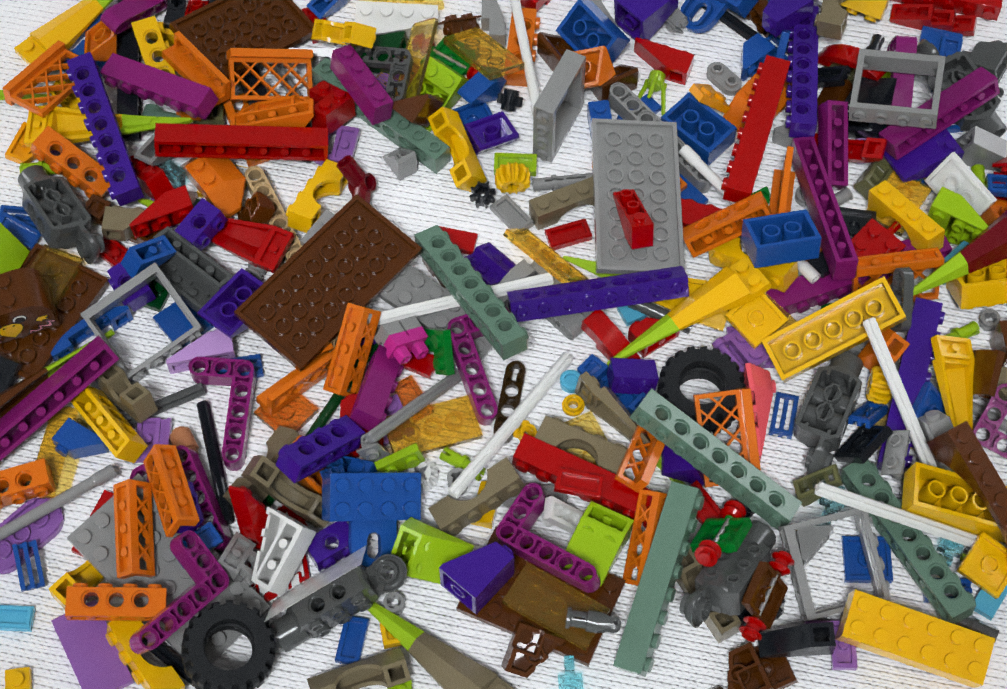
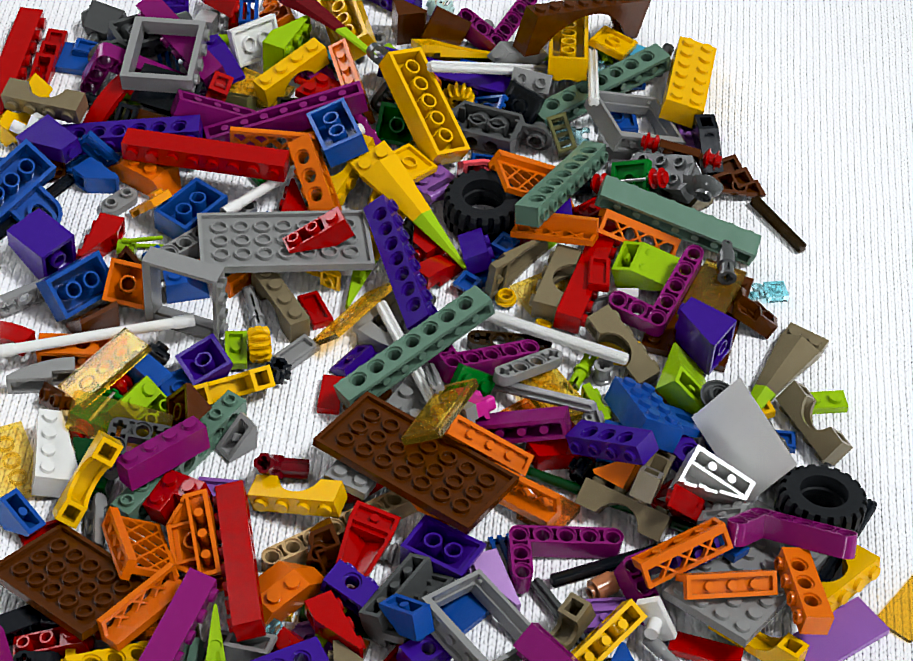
camera: 100 degrees left, 15 degrees down
none -> clear yellow tile [401,379,479,445]
none -> light grey axle [424,363,445,394]
none -> light grey beam [493,348,563,386]
none -> white tile [636,596,678,642]

